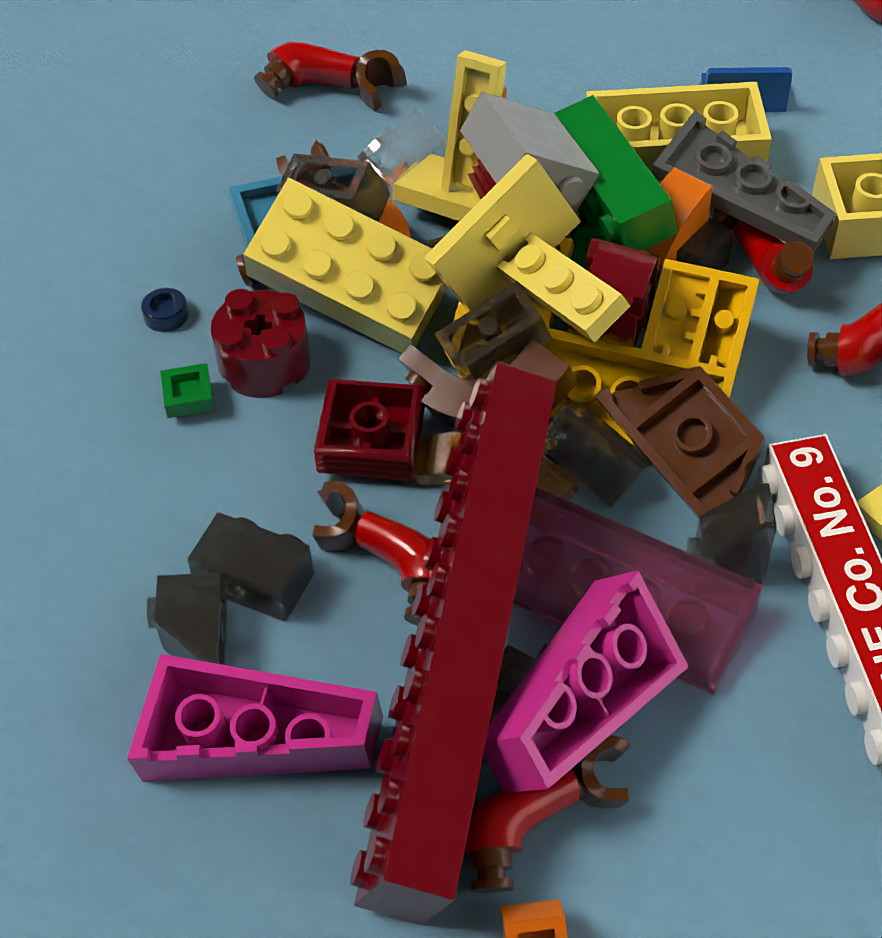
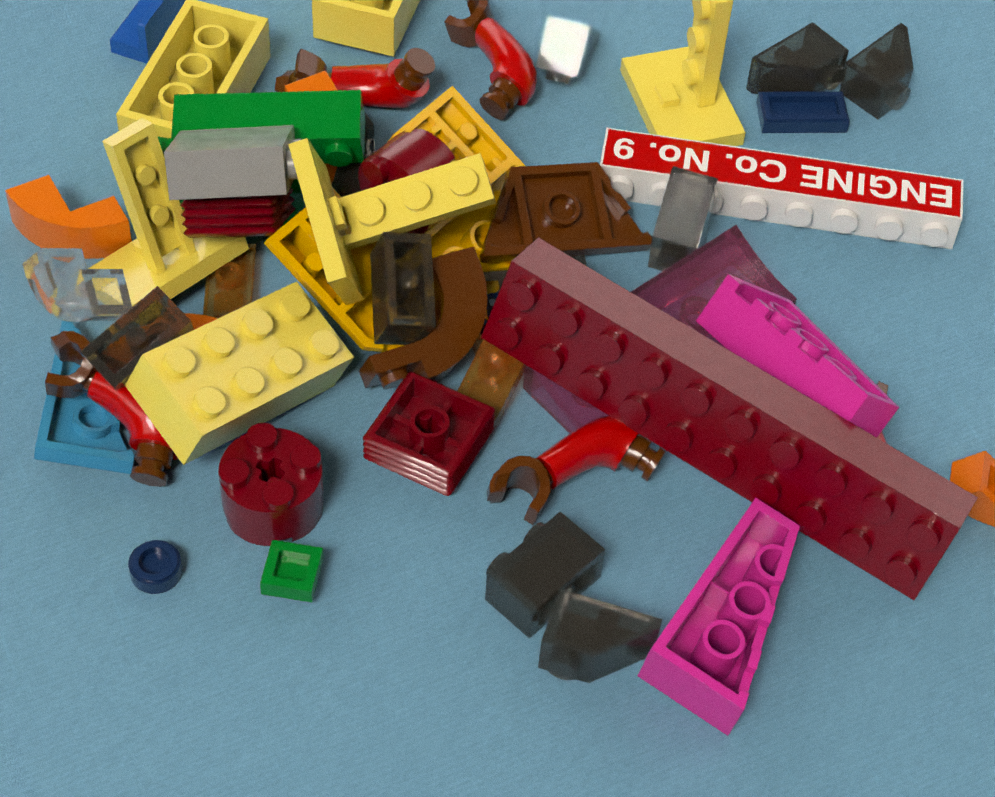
camera: 75 degrees left, 0 degrees up
dark grey wing [651,110,836,253] -> none

